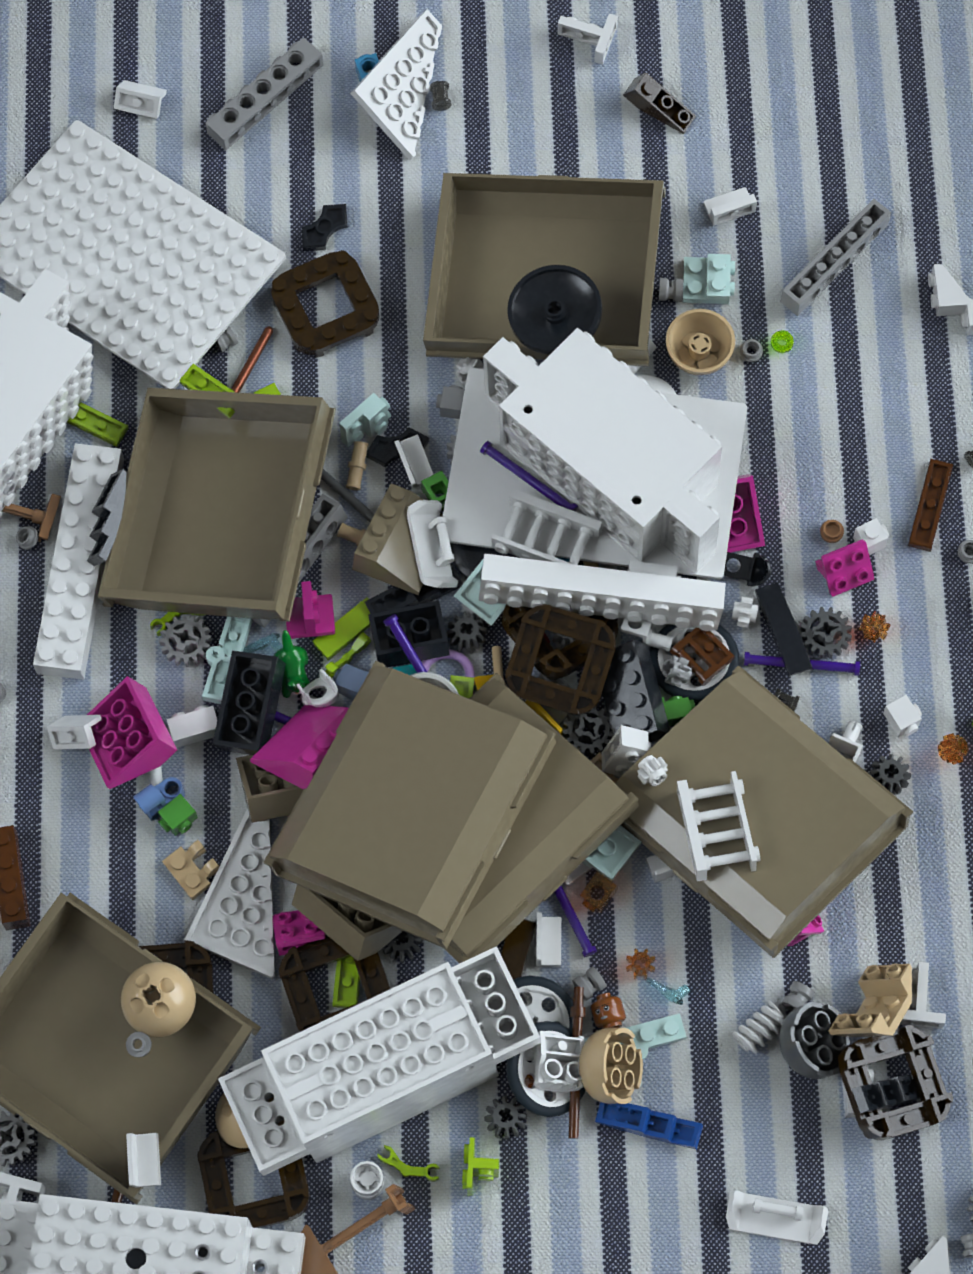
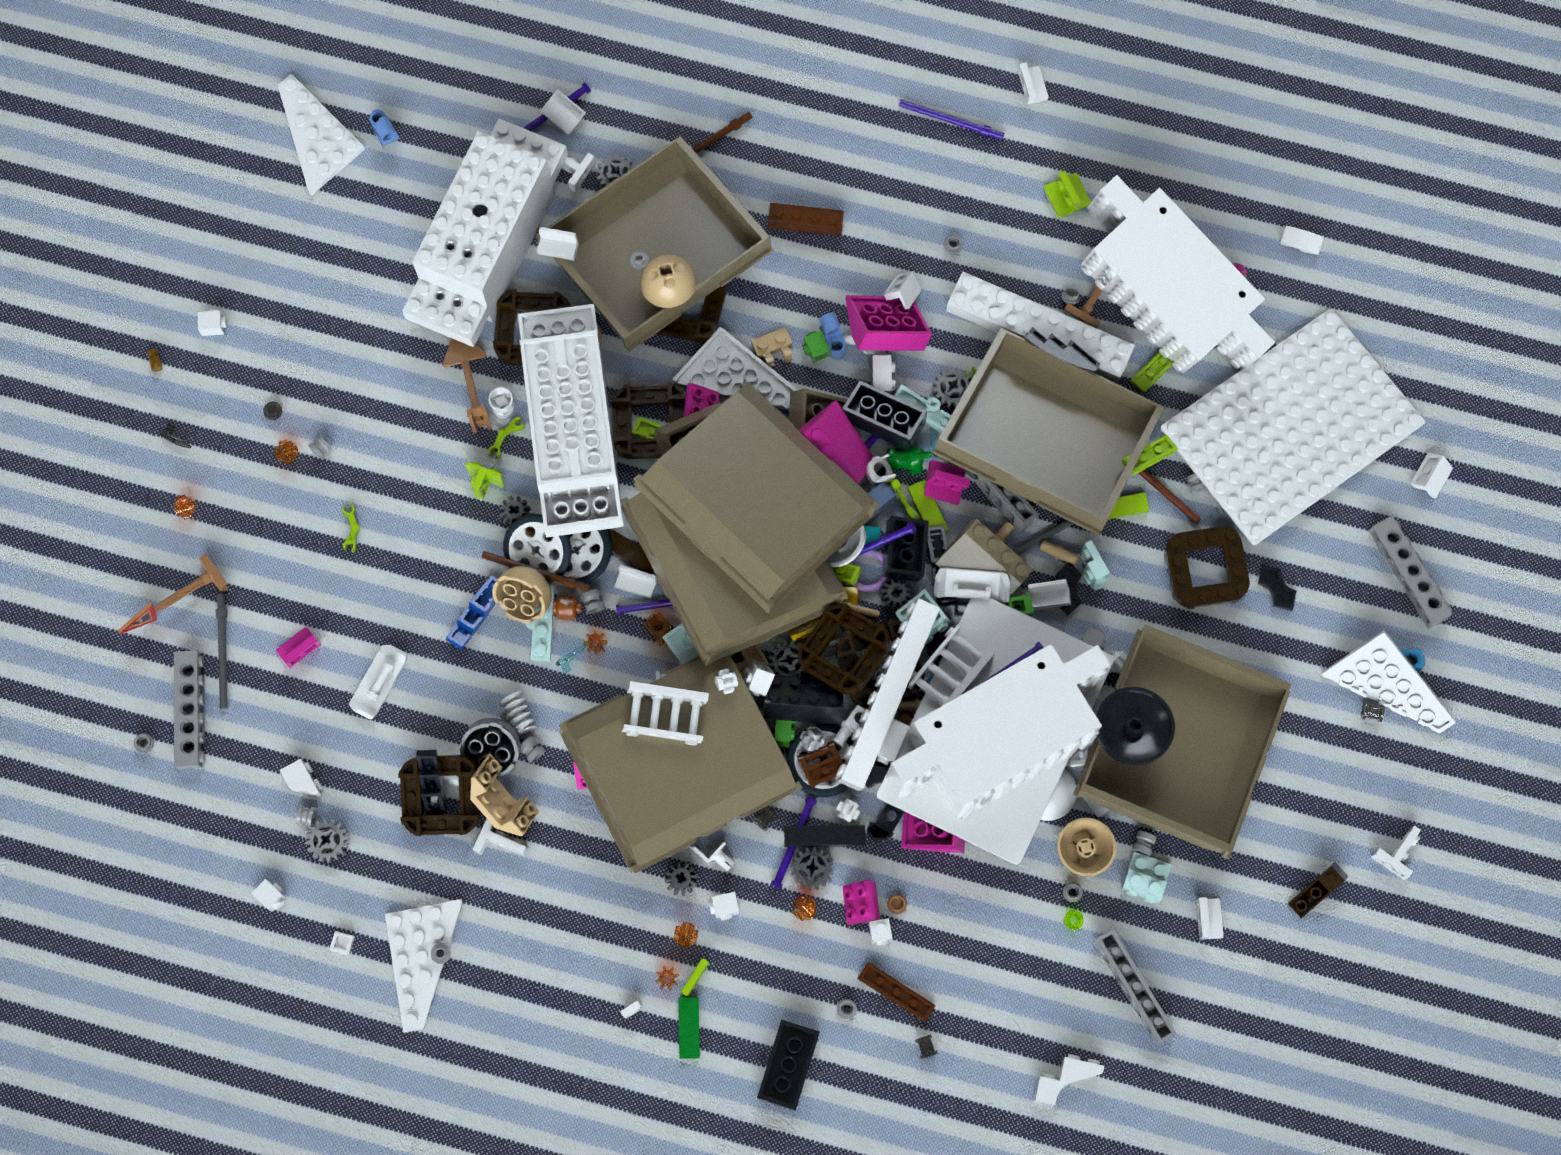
camera: 105 degrees right, 5 degrees up
white slope [533,1031,584,1093] -> none

